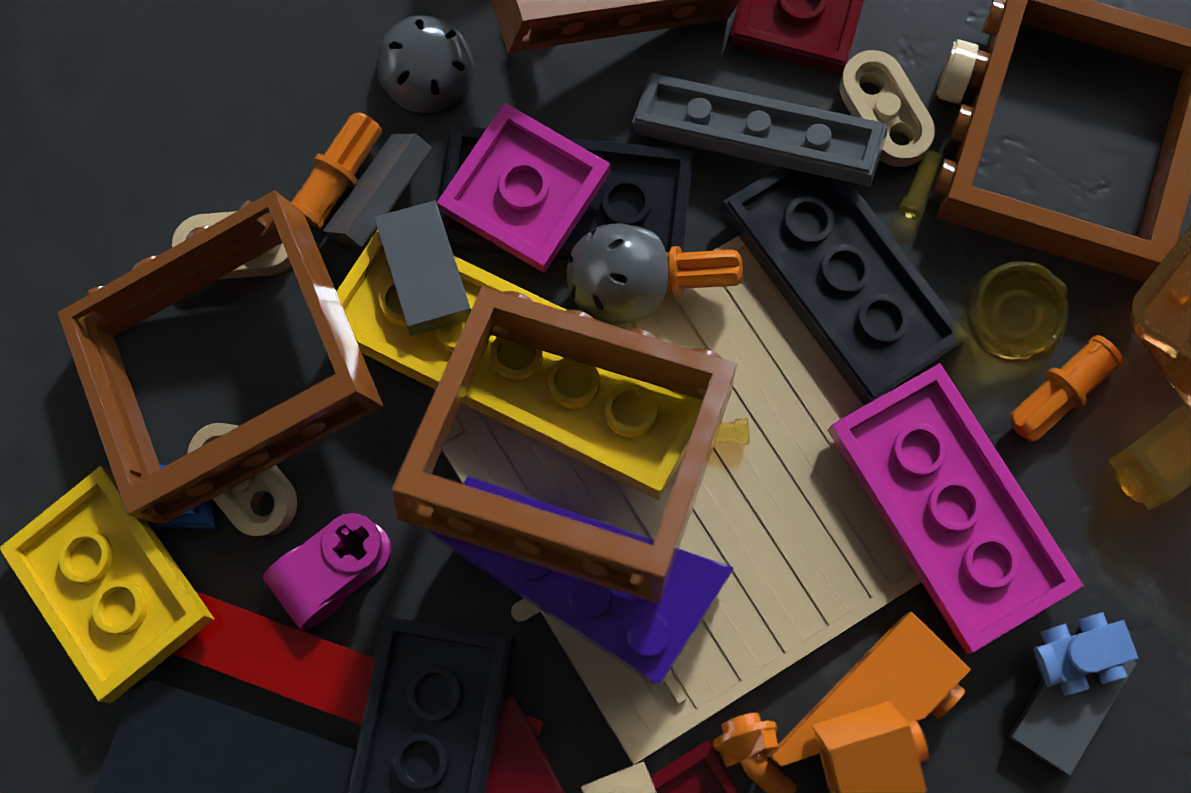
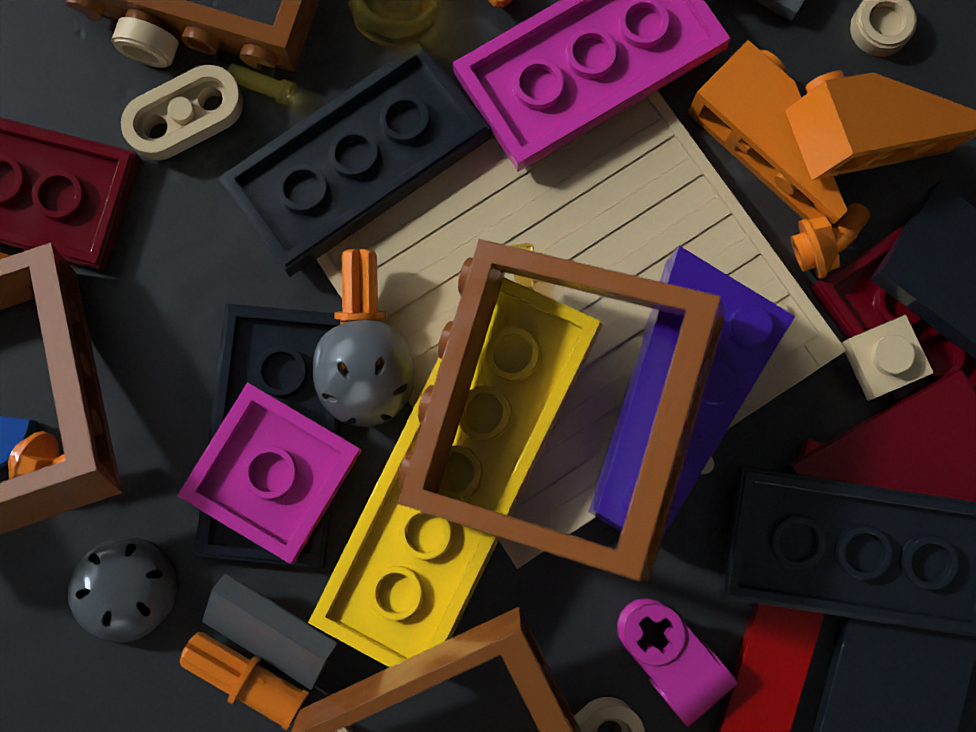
camera: 95 degrees left, 5 degrees up
dark grey tile [374,200,471,336] -> none
dark grey tile [632,73,888,187] -> none

